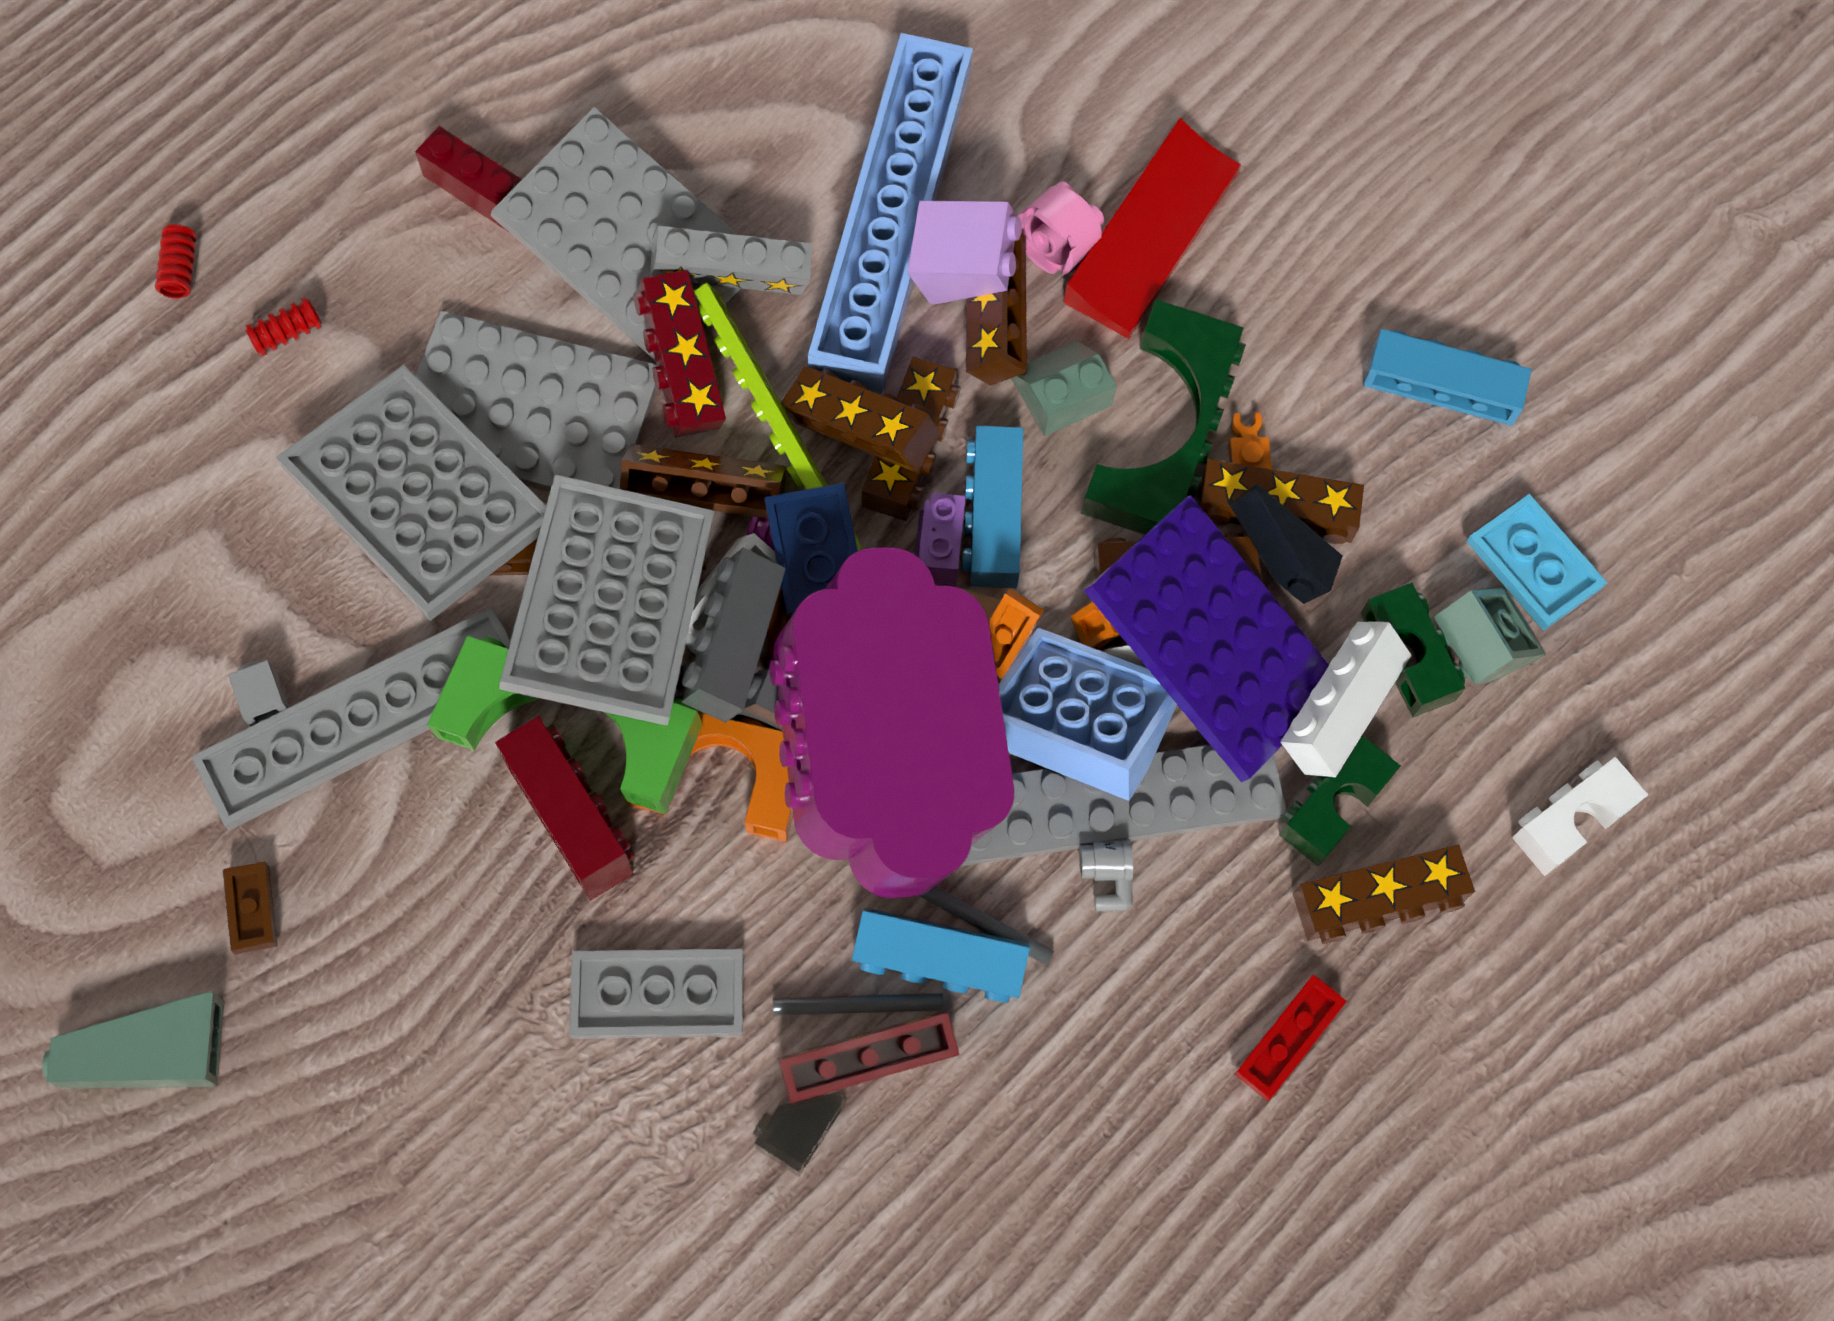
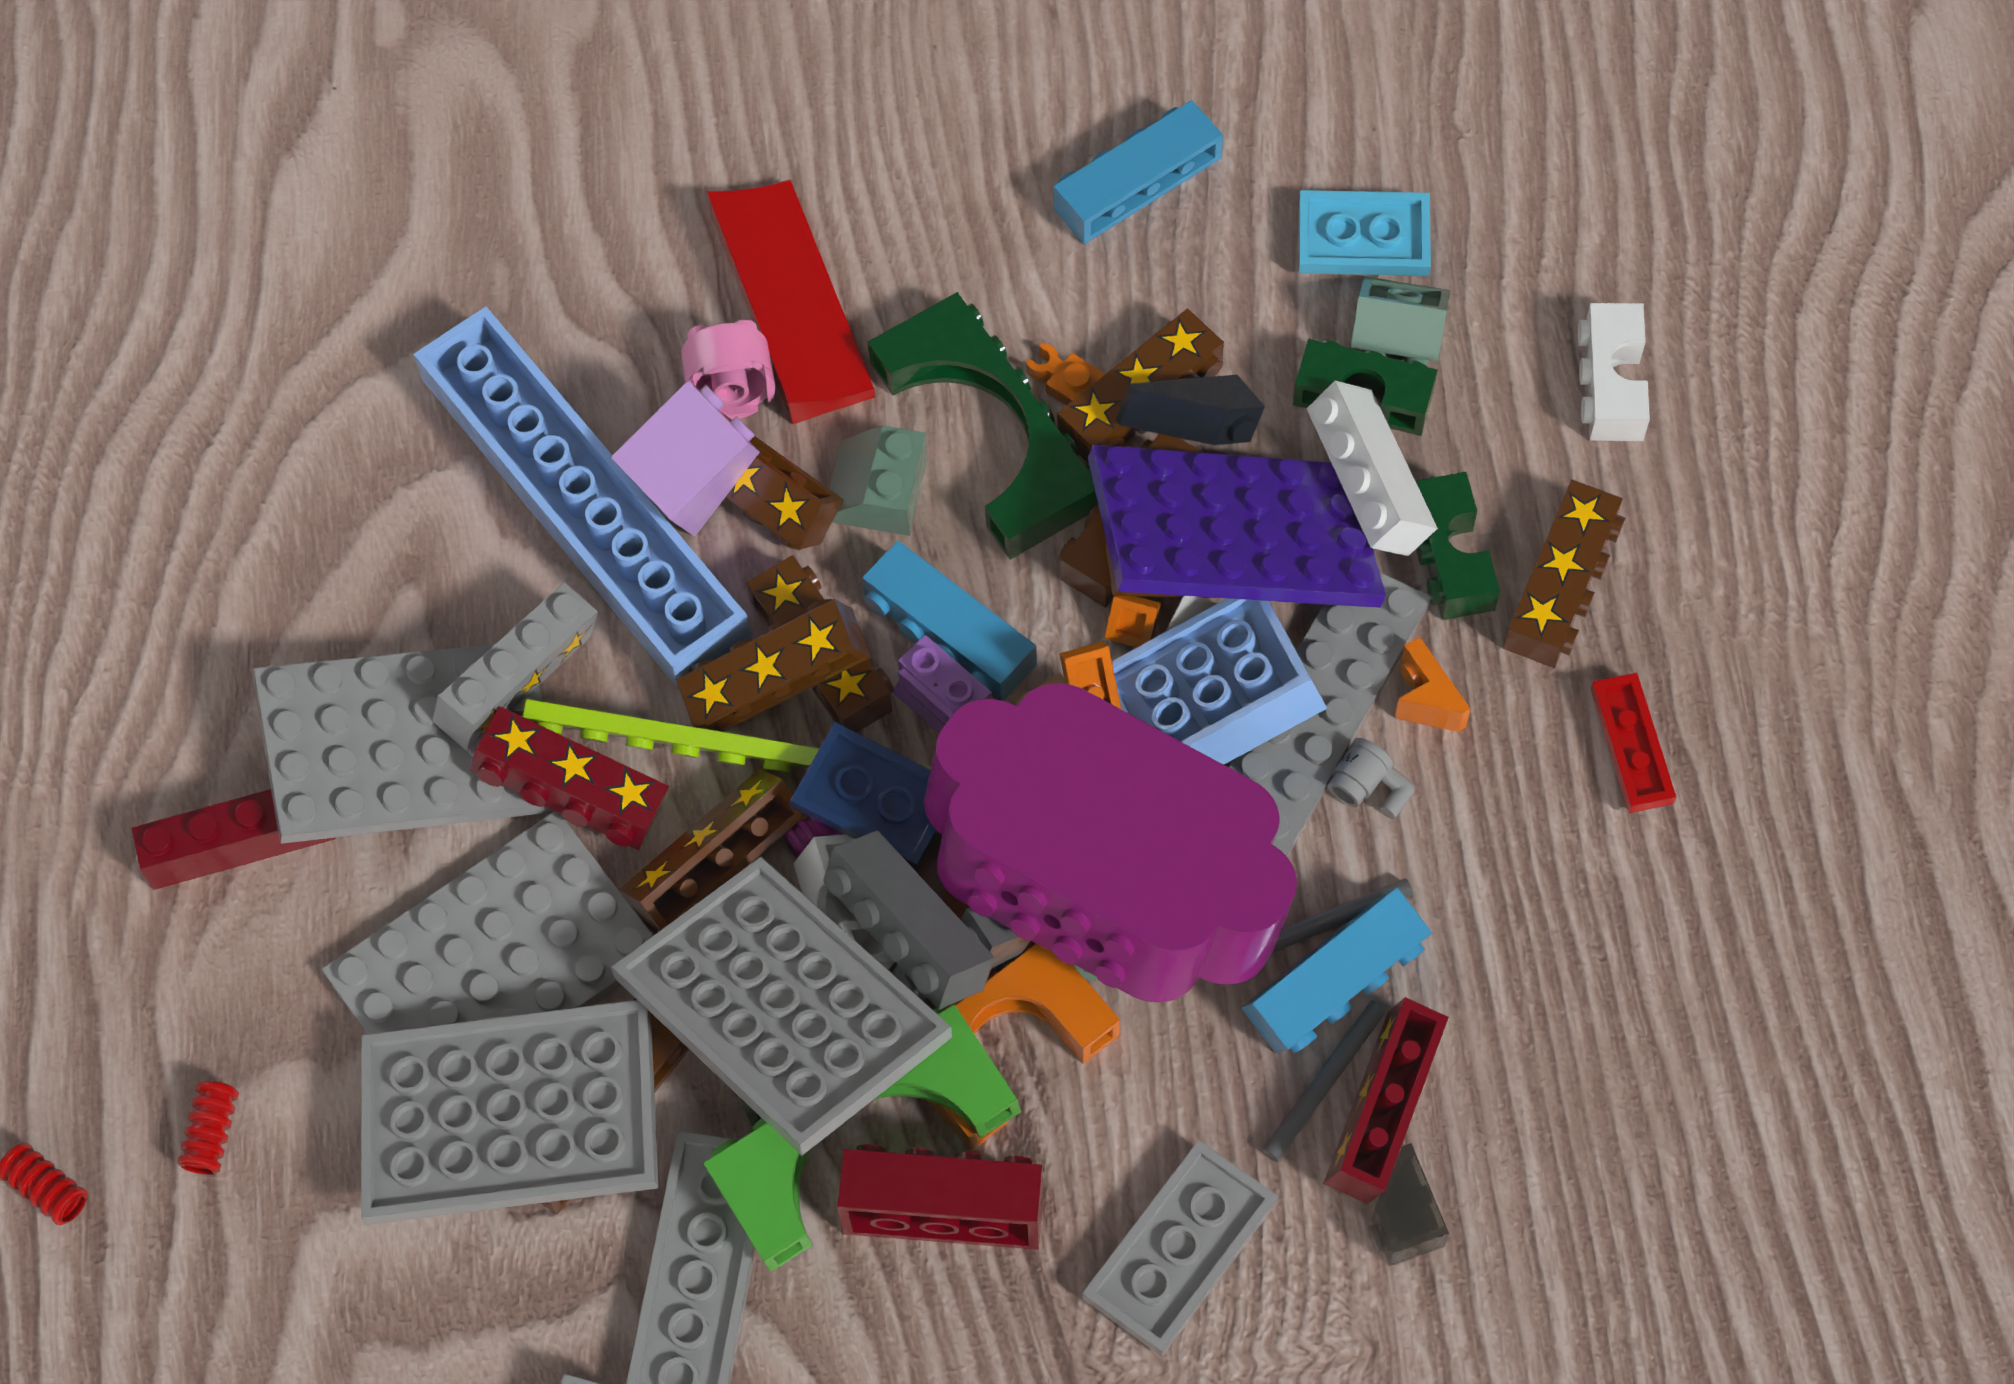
camera: 45 degrees left, 5 degrees down
none -> orange slope [1395,637,1471,732]

